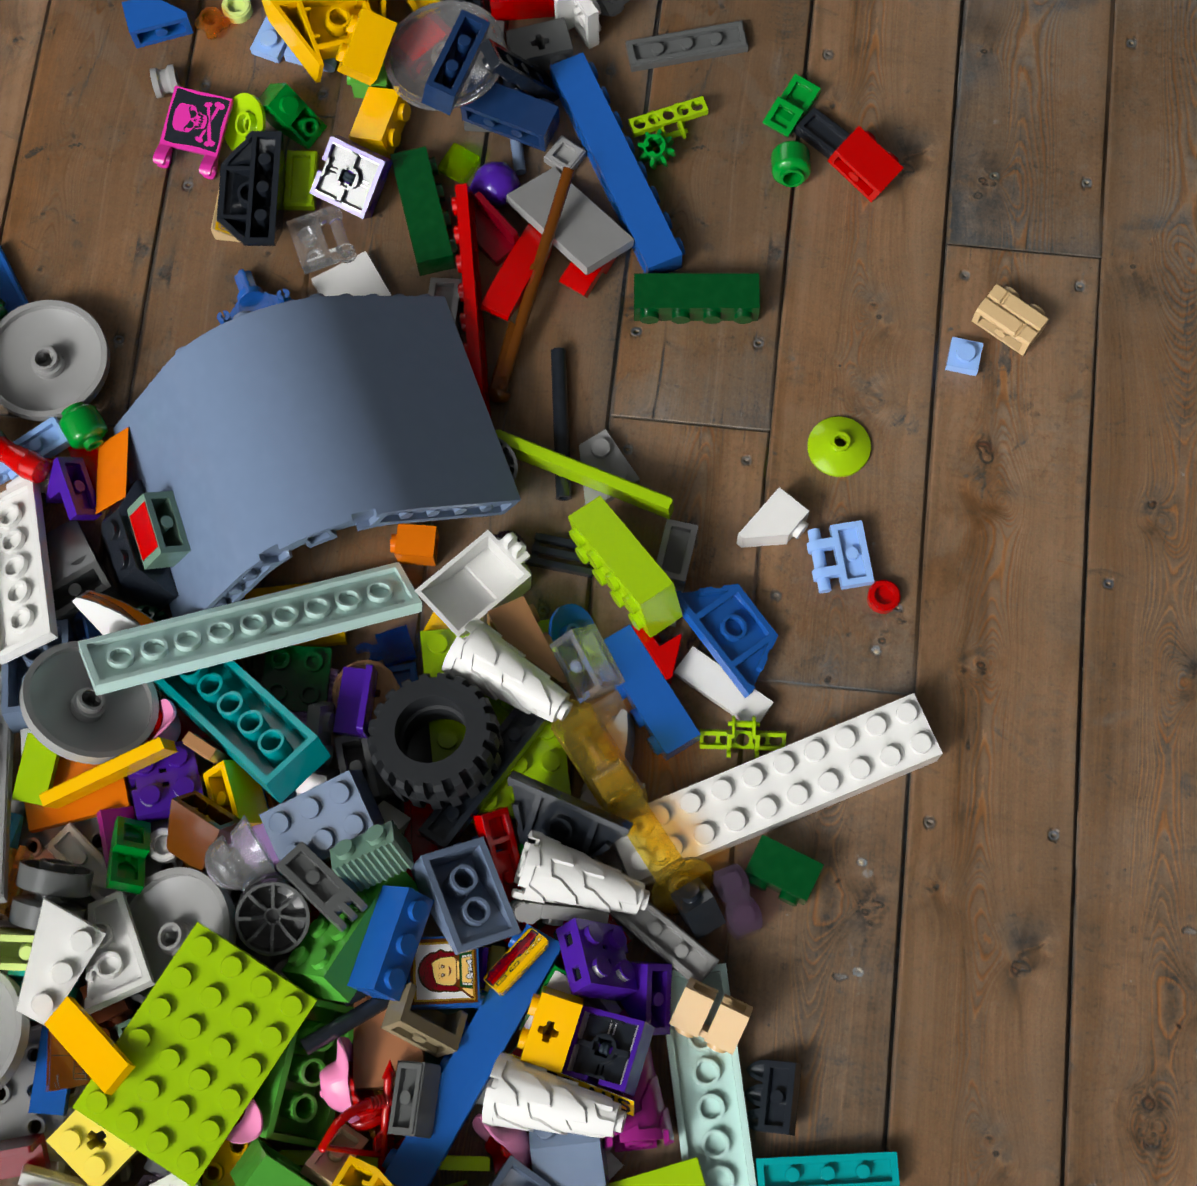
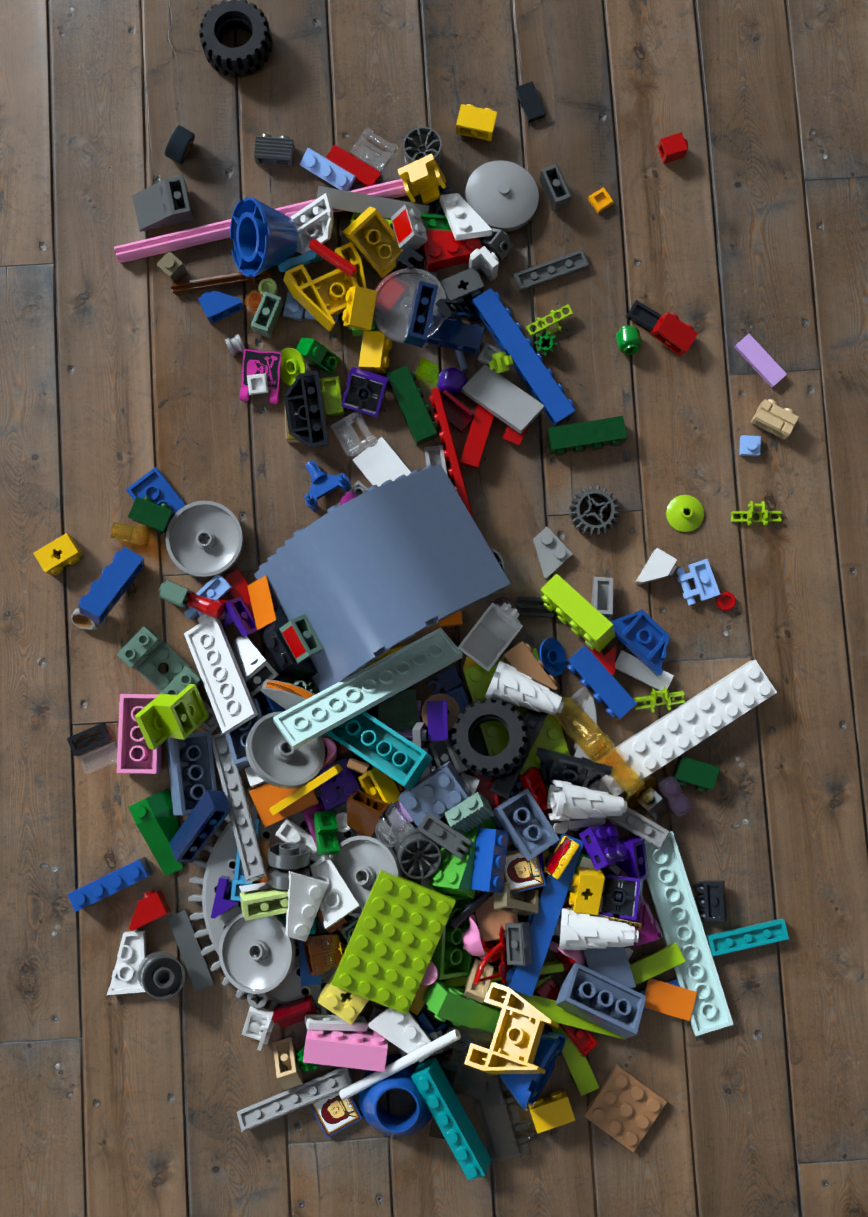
camera: 15 degrees left, 10 degrees up
lime tile [12,733,60,806] -> none
yellow tile [44,996,136,1095] -> none
green head [59,402,108,451] -> none
reddish brown bar [488,167,575,404] -> none
lime tile [495,429,674,520] -> none
clear brick [549,624,626,703] -> none
black piece [551,347,572,501] -> none
tan piece [669,977,753,1055] -> none
green slope [762,73,821,138] -> none
none -> white tile [247,373,269,395]
none -> sand green brick [251,292,284,338]
none -> lime gear [488,351,513,374]
none -> dark grey gear [569,485,620,537]
none -> lime piece [731,501,782,525]
none -> lavender tile [734,334,787,388]

